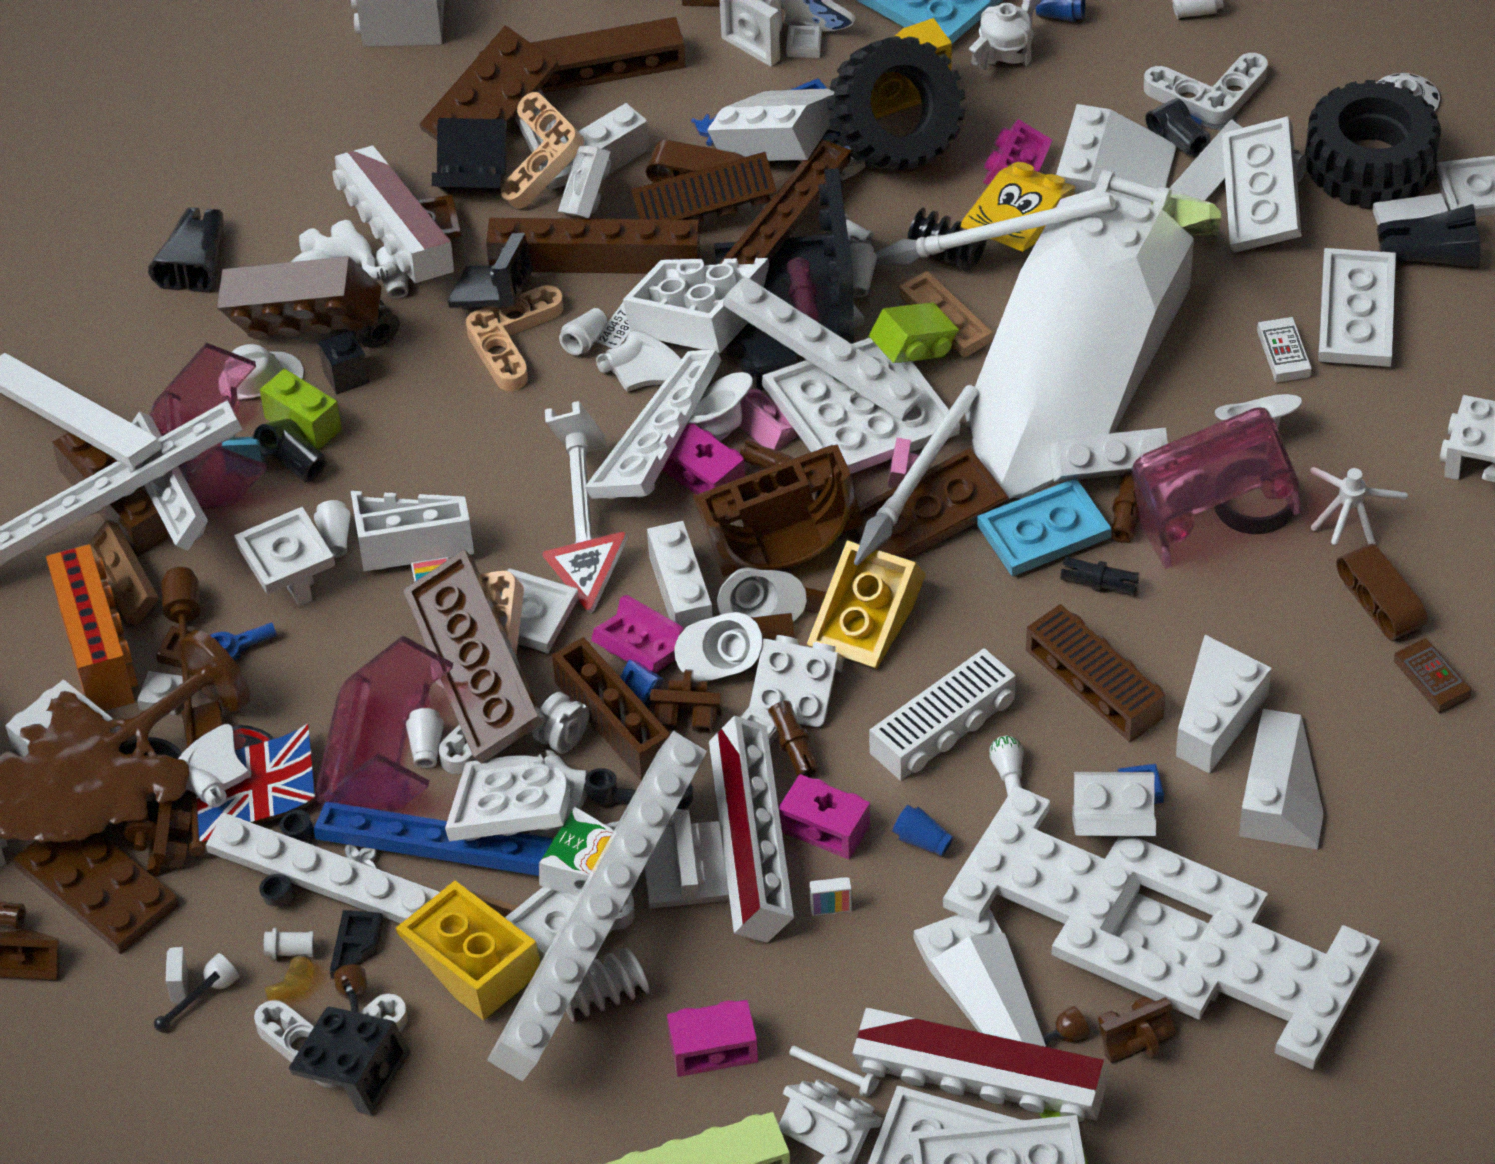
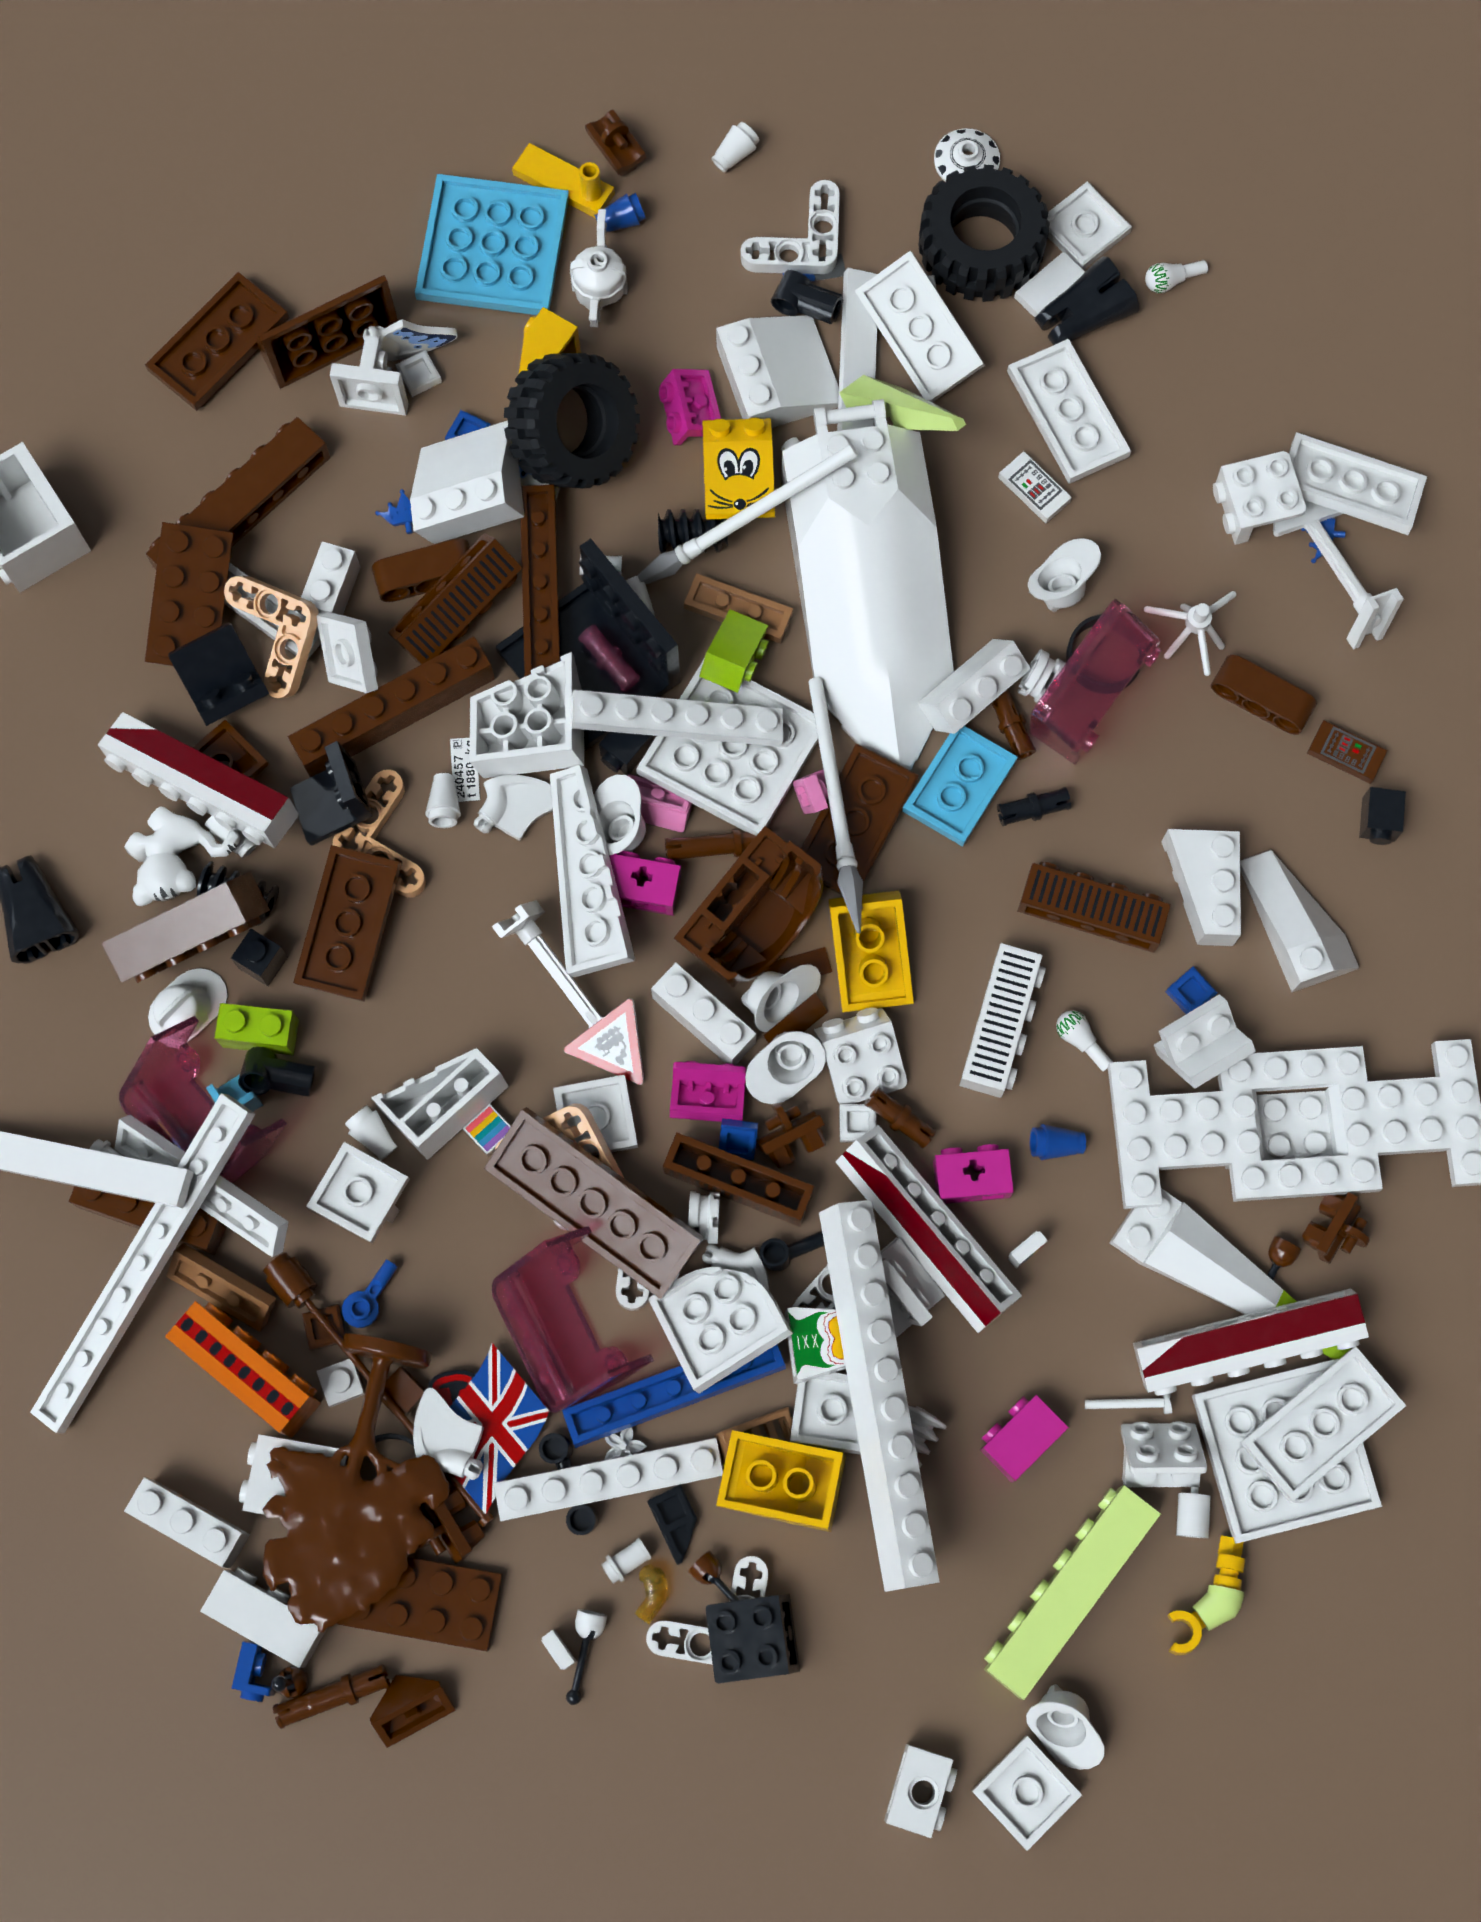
camera: 35 degrees left, 25 degrees up
white cone [406,708,444,769] -> none
none -> reddish brown plate [293,845,402,1002]
none -> black brick [1359,787,1406,845]

